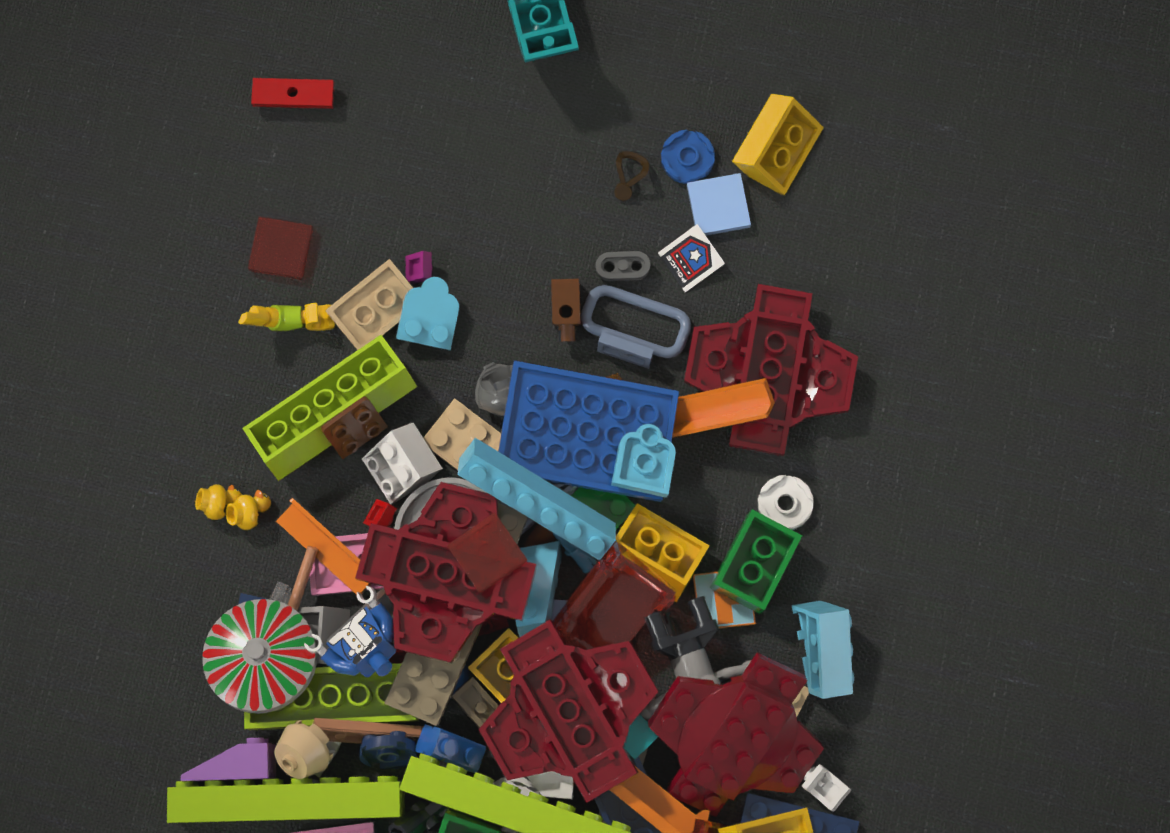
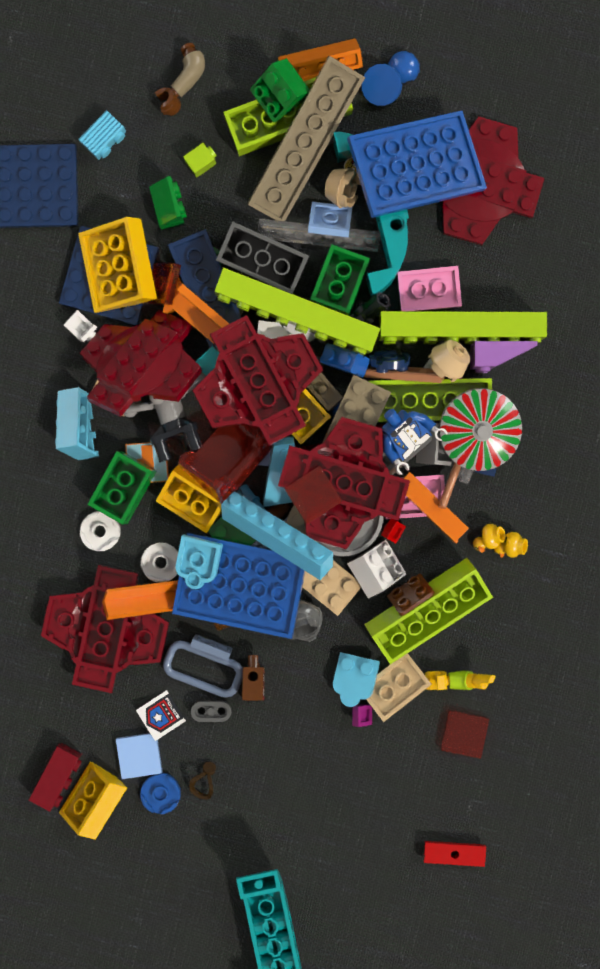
camera: 175 degrees right, 10 degrees up
none -> dark red brick [29,743,82,812]
none -> white tile [141,542,178,583]

